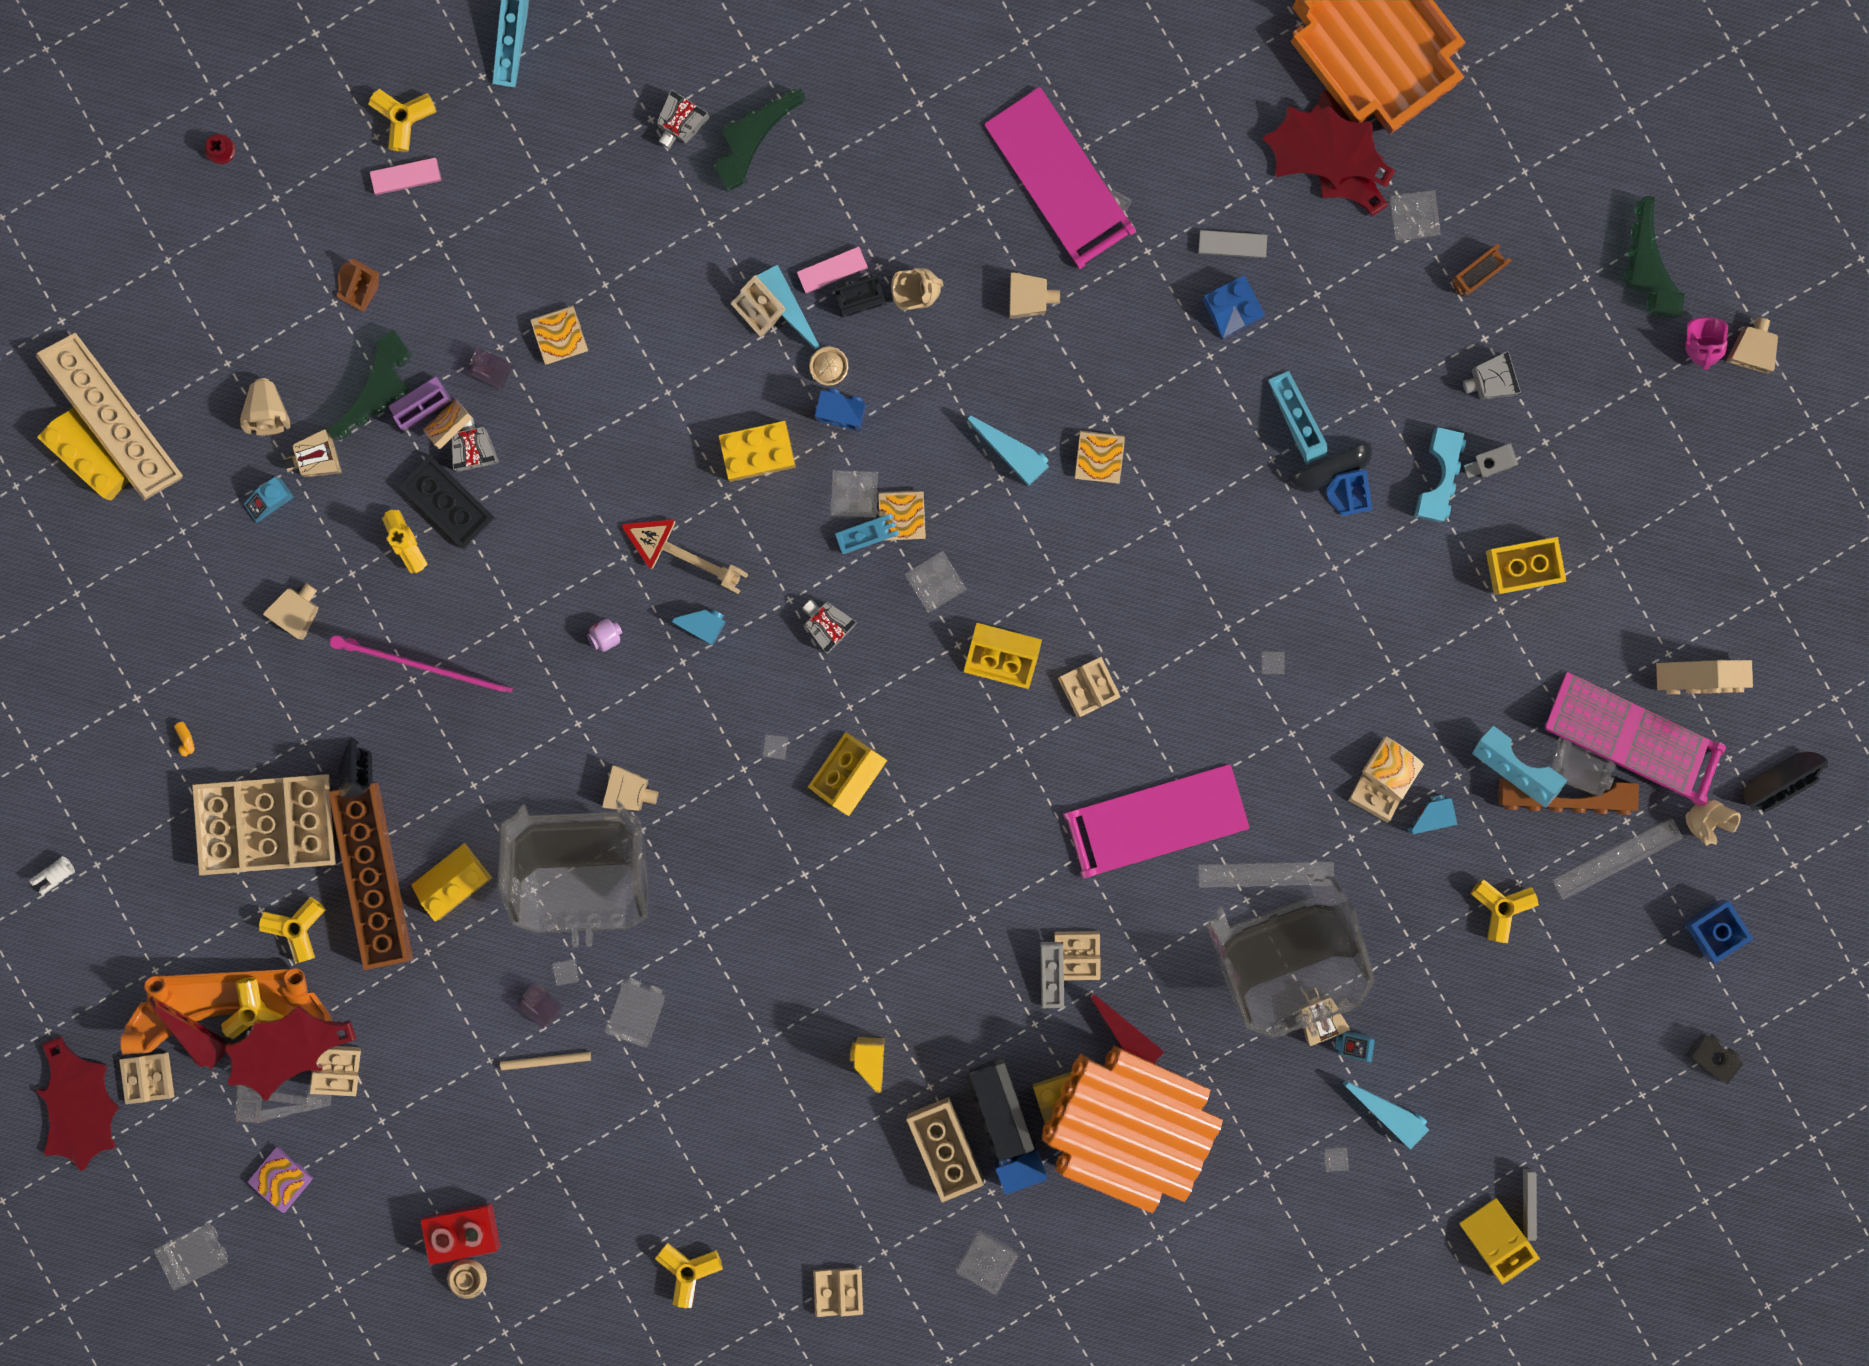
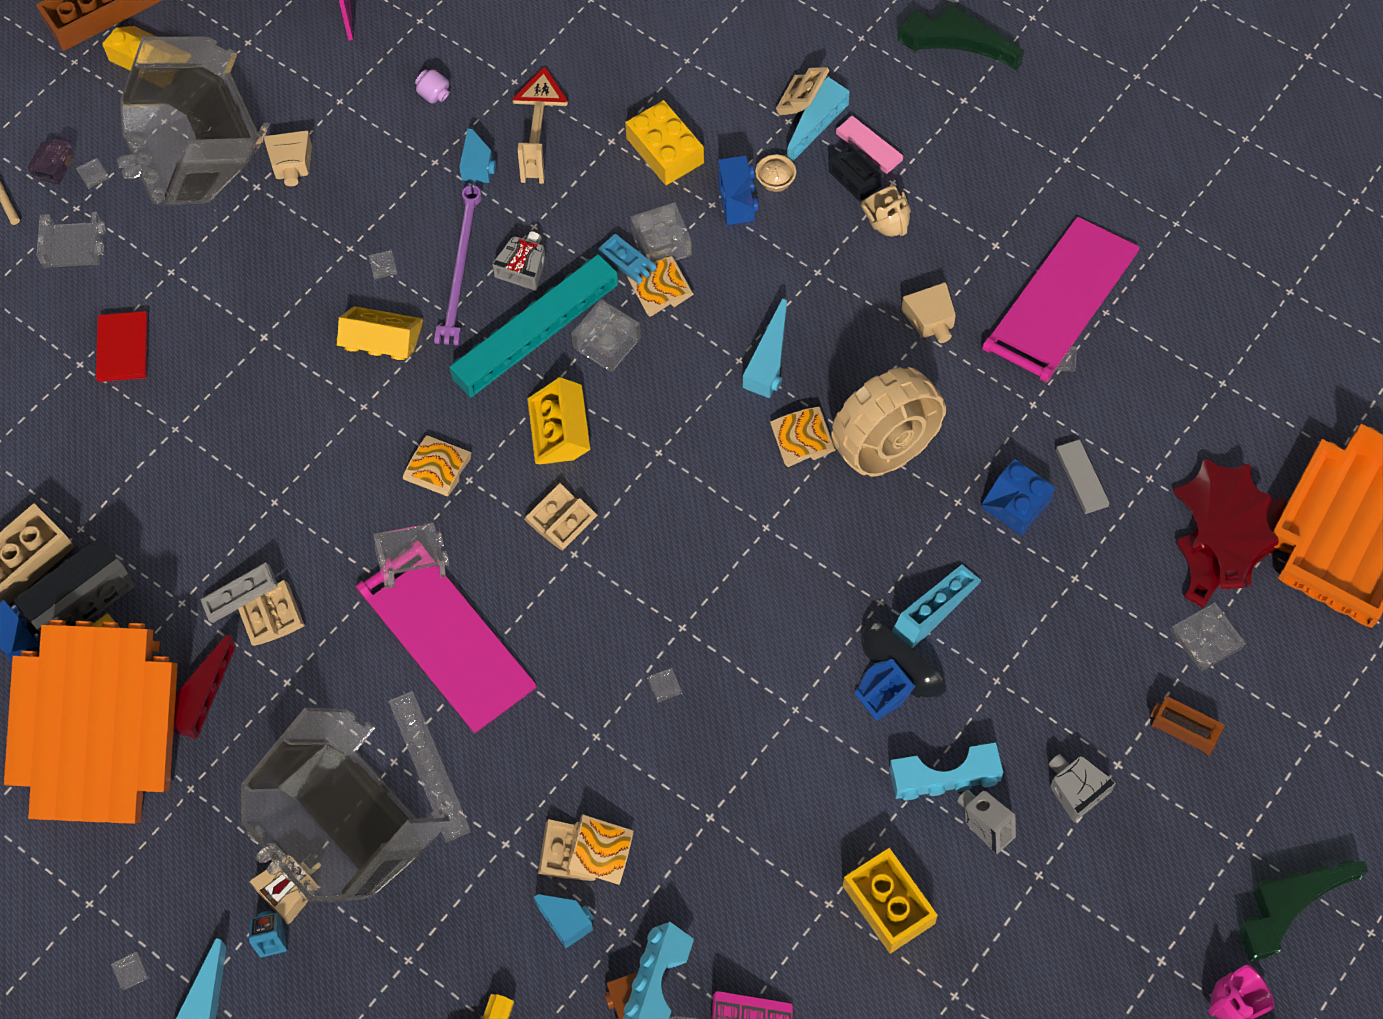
camera: 70 degrees right, 25 degrees down
yellow slope [850,1037,884,1092] -> none
none -> red tile [96,311,148,382]
none -> clear panel [373,523,449,589]
none -> slope [403,435,471,496]
none -> medium lavender hinge [434,185,482,346]
none -> teal brick [449,255,618,398]
none -> tan wheel [832,367,946,477]

